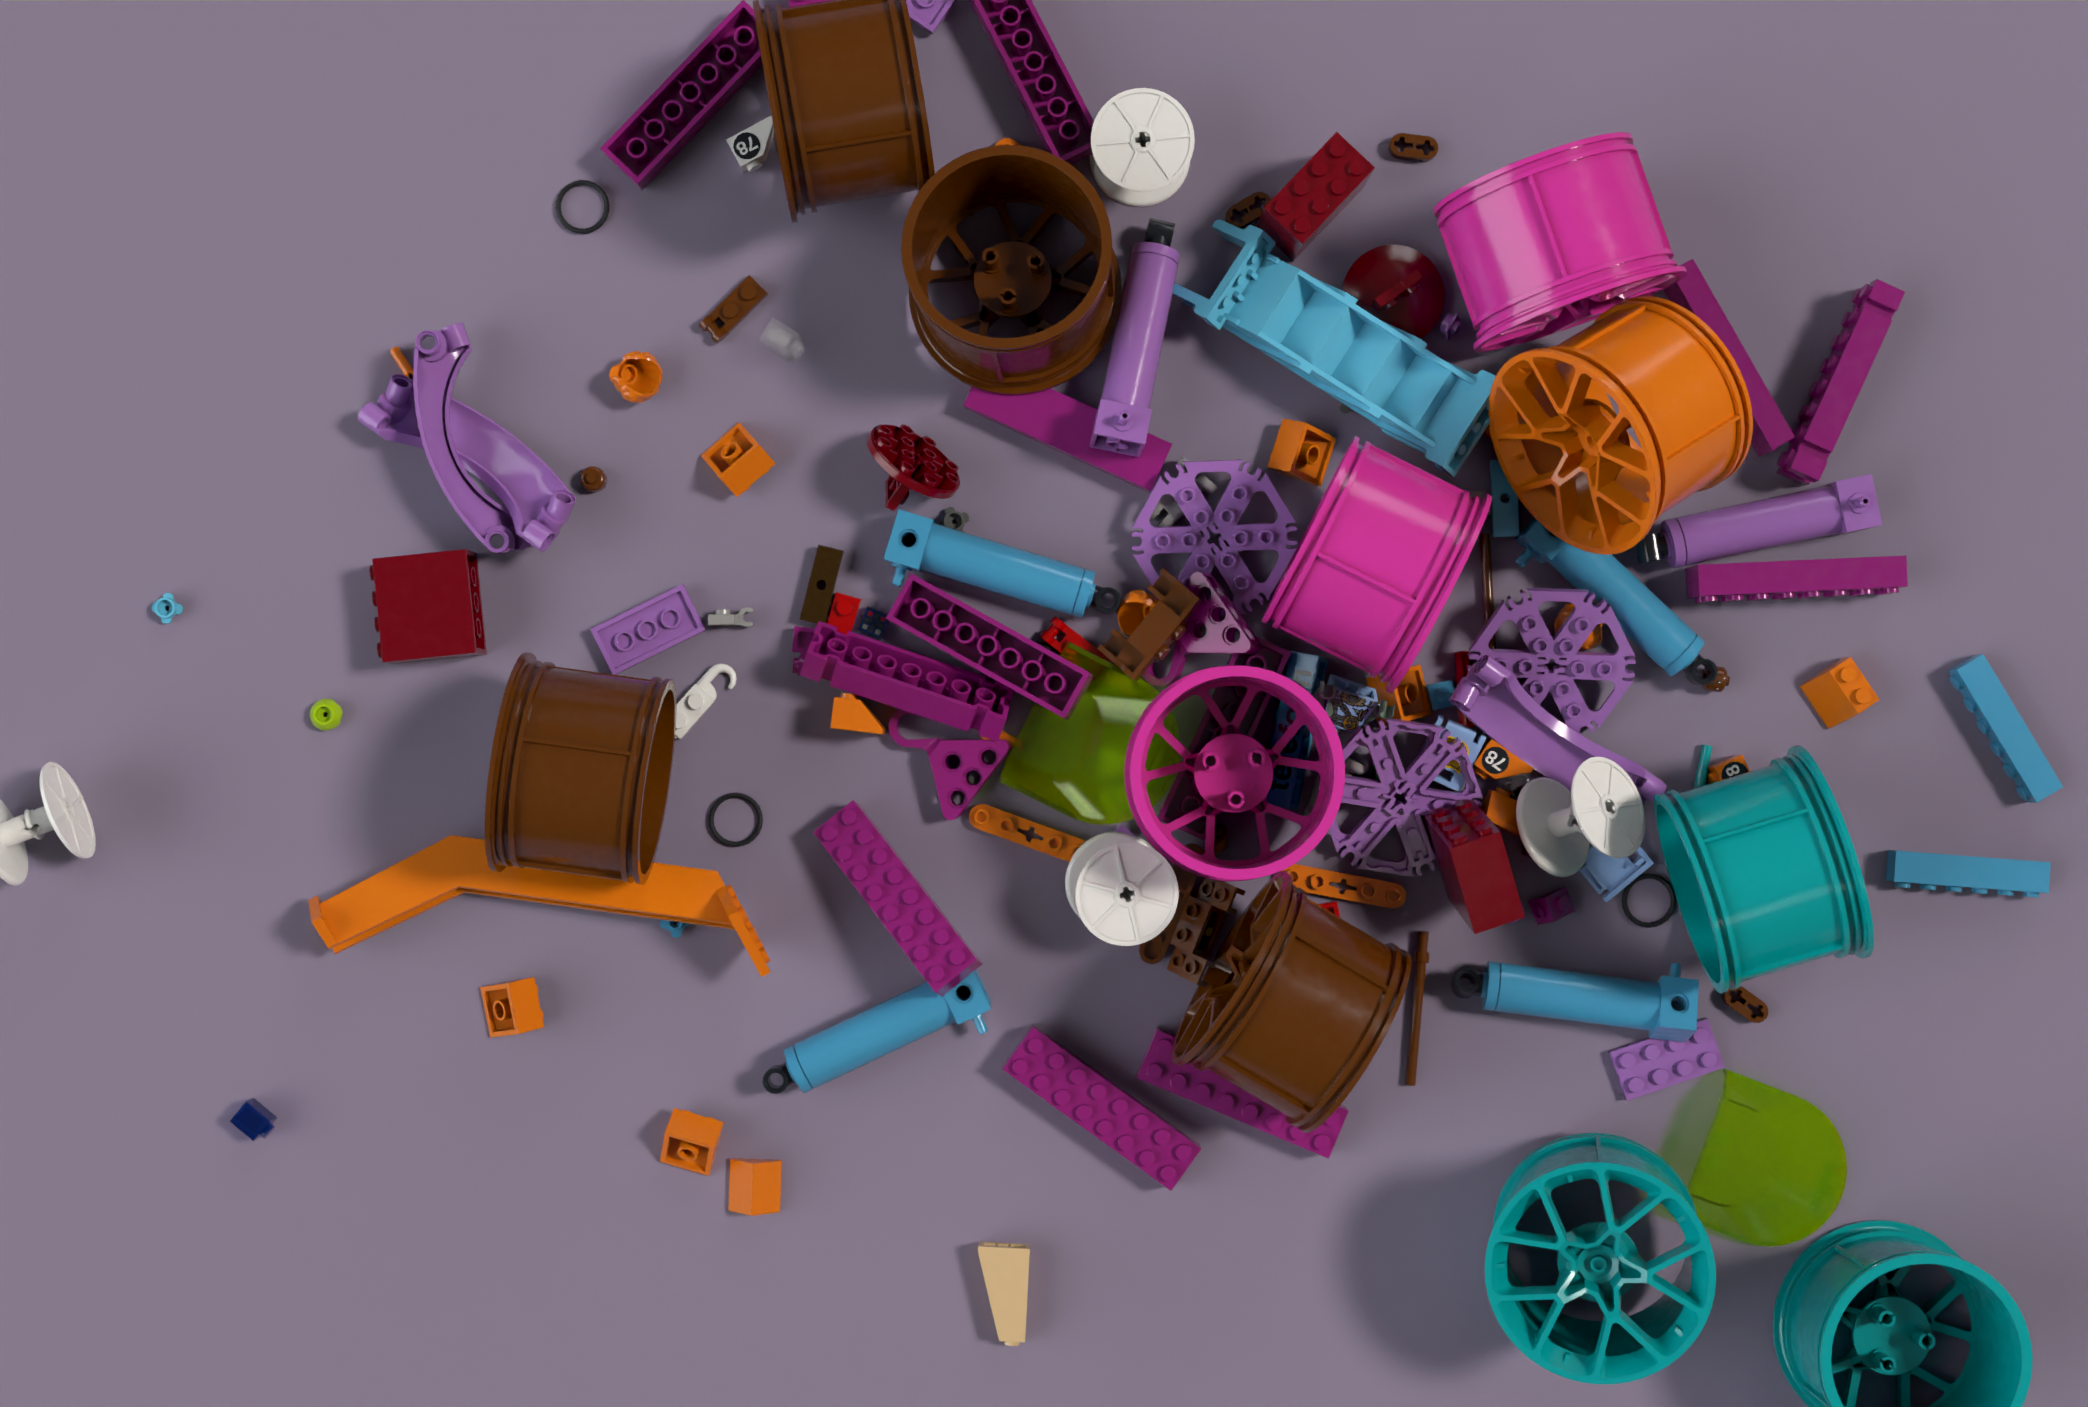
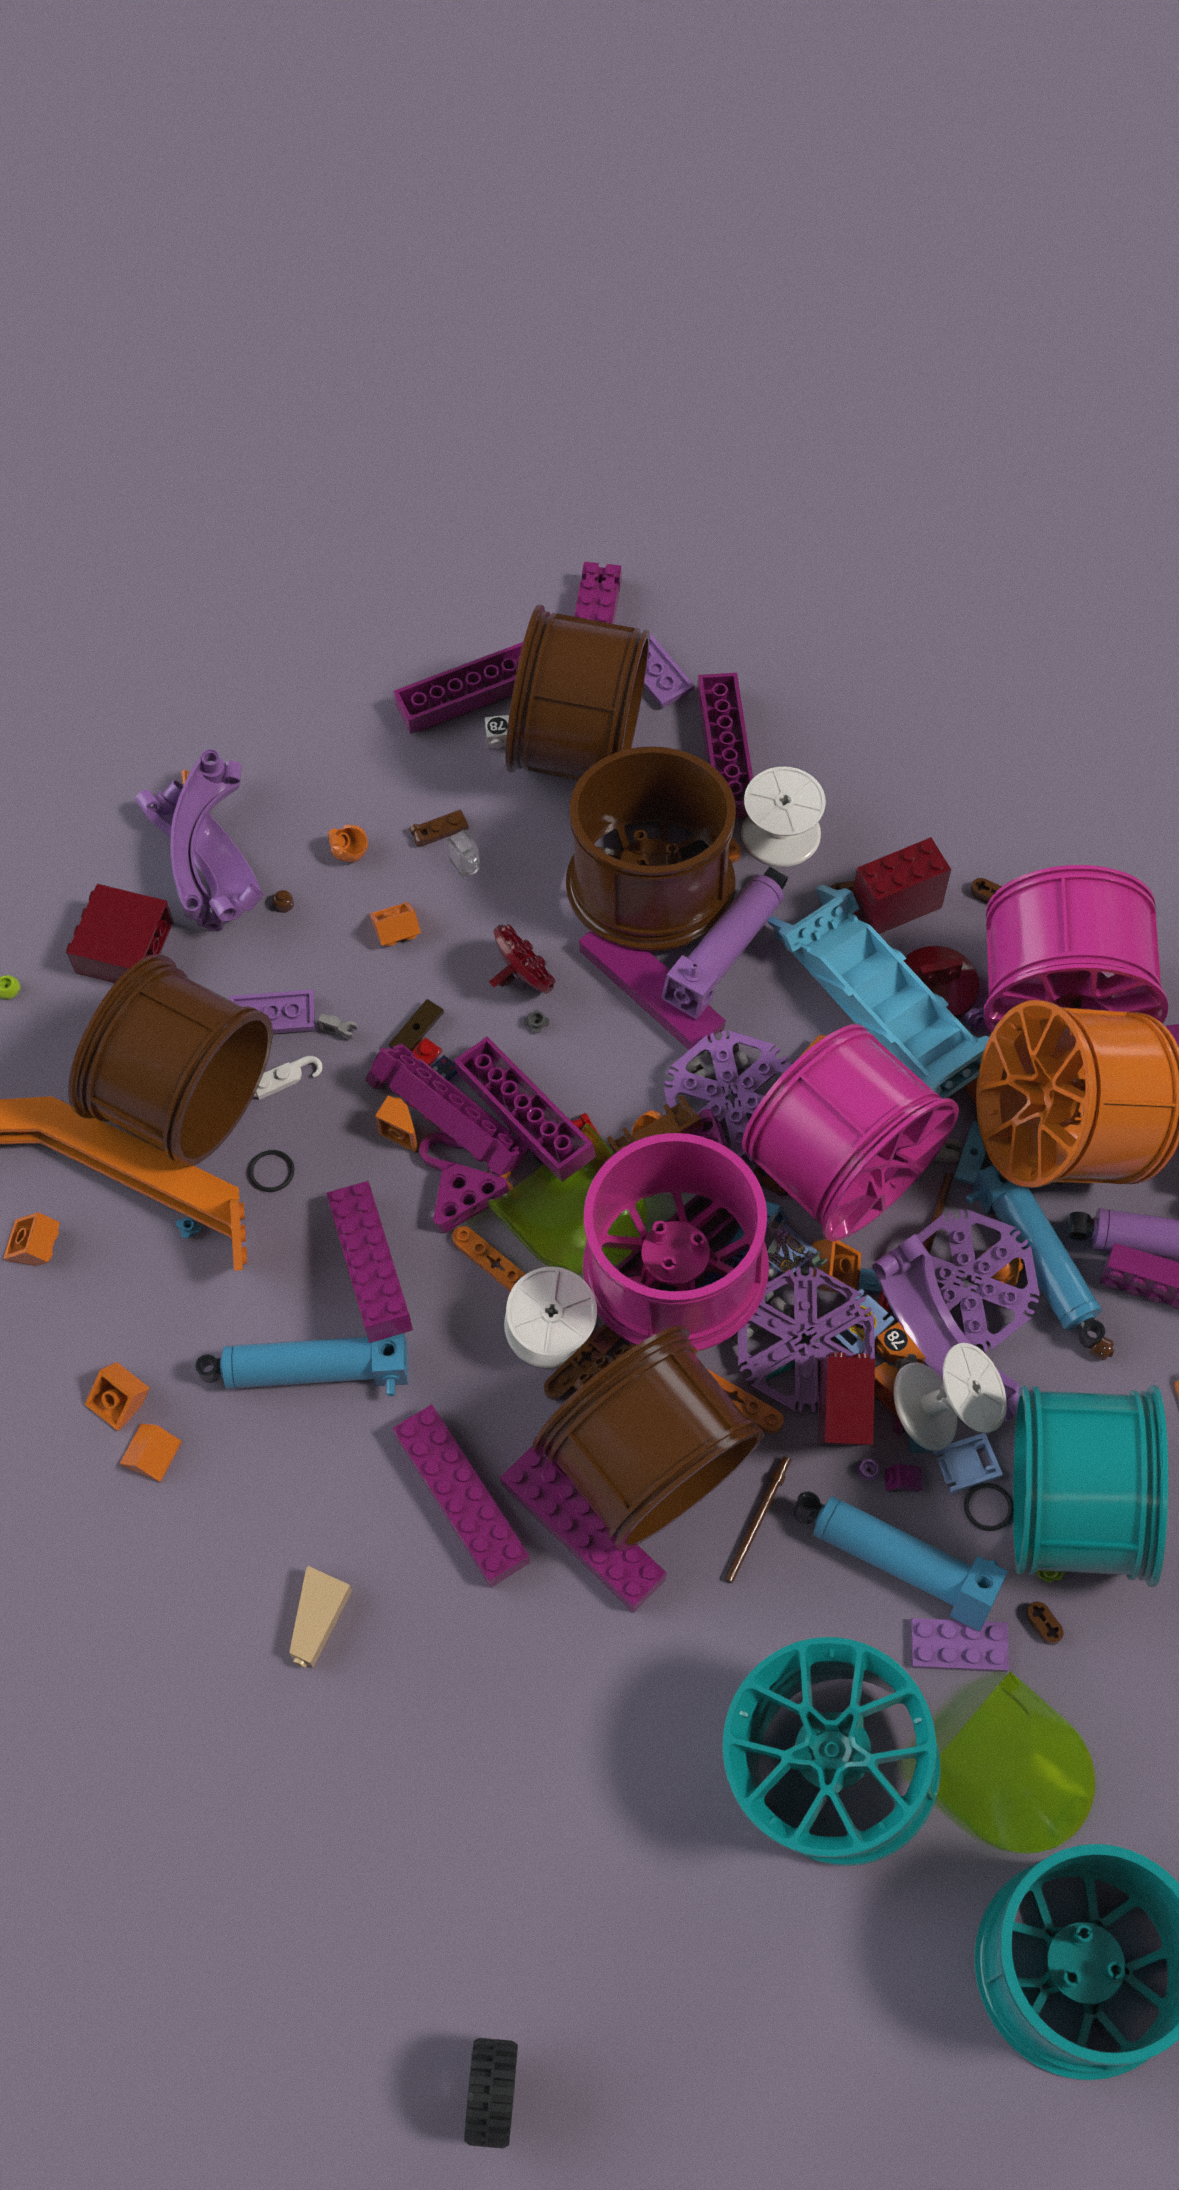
camera: 25 degrees right, 25 degrees down
black tyre [556,180,610,234] -> none
dark azure piece [884,509,1121,618] -> none

